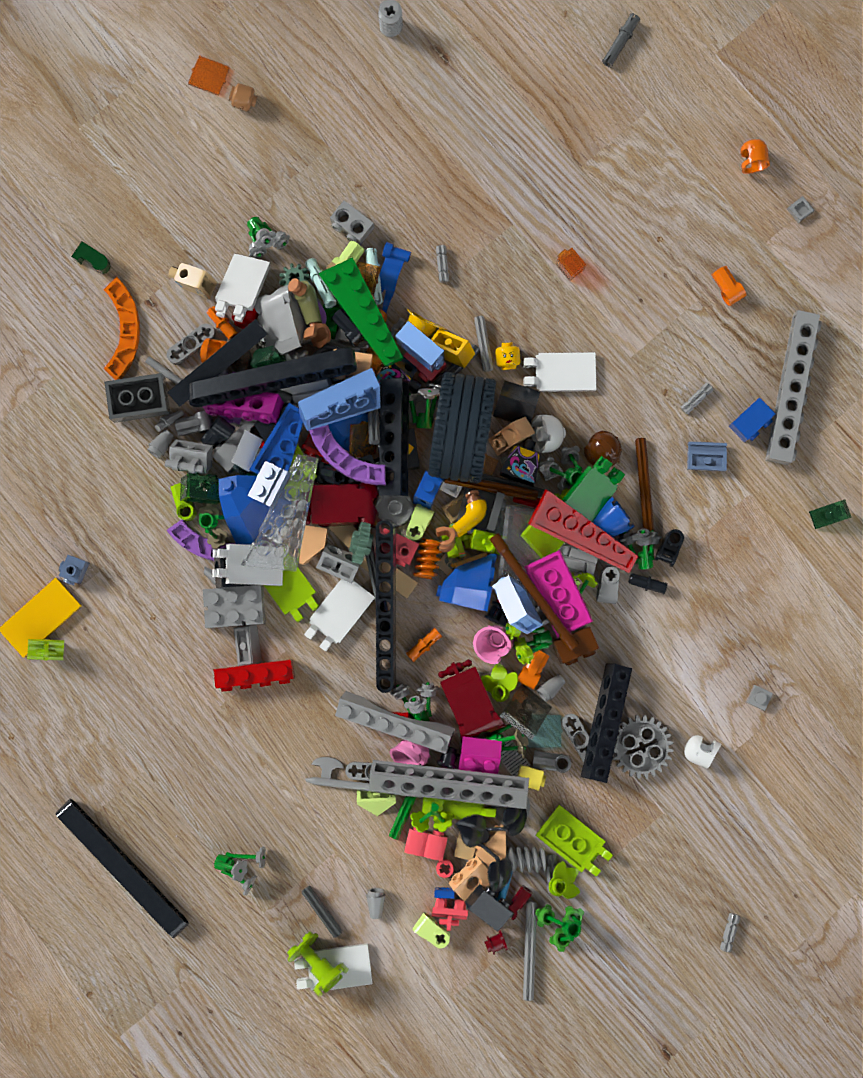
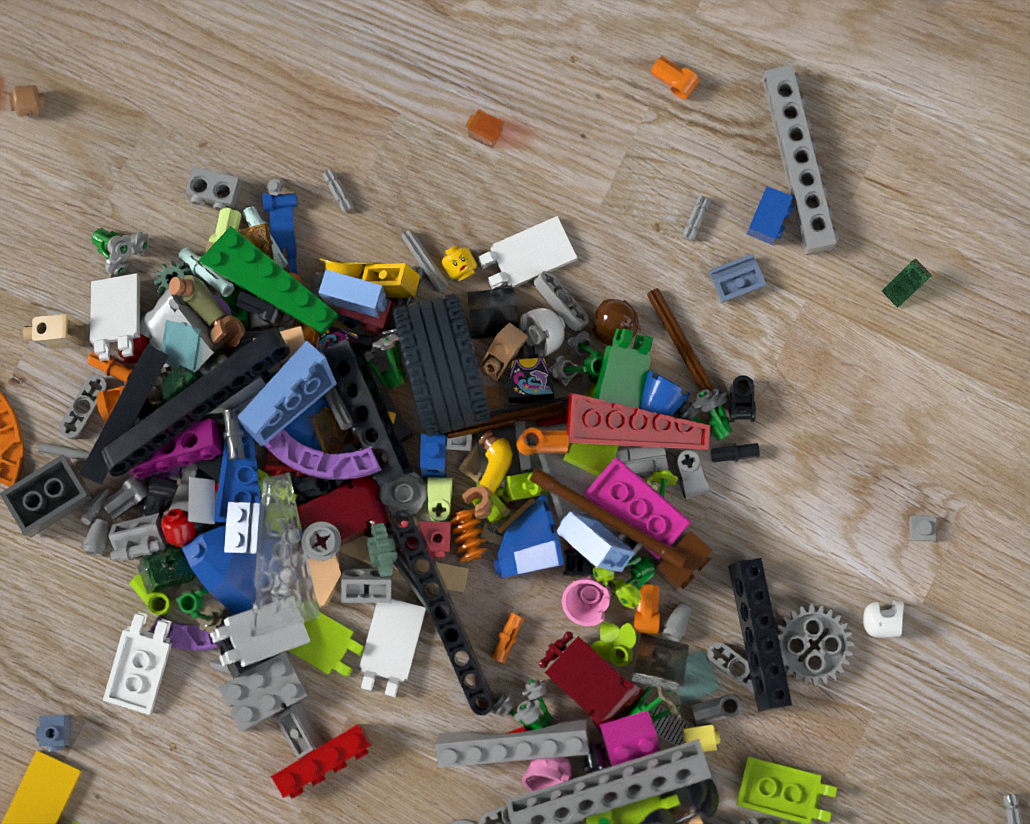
camera: 20 degrees left, 5 degrees down
none -> white tile [103,611,172,715]
none -> clear light blue piece [161,320,202,371]
none -> red head [161,508,197,547]
none -> dark grey pin [223,409,245,461]
none -> light grey bar [267,177,284,196]
none -> light grey gear [301,522,342,562]
none -> orange piece [517,428,569,456]
none -> light grey beam [534,271,589,331]

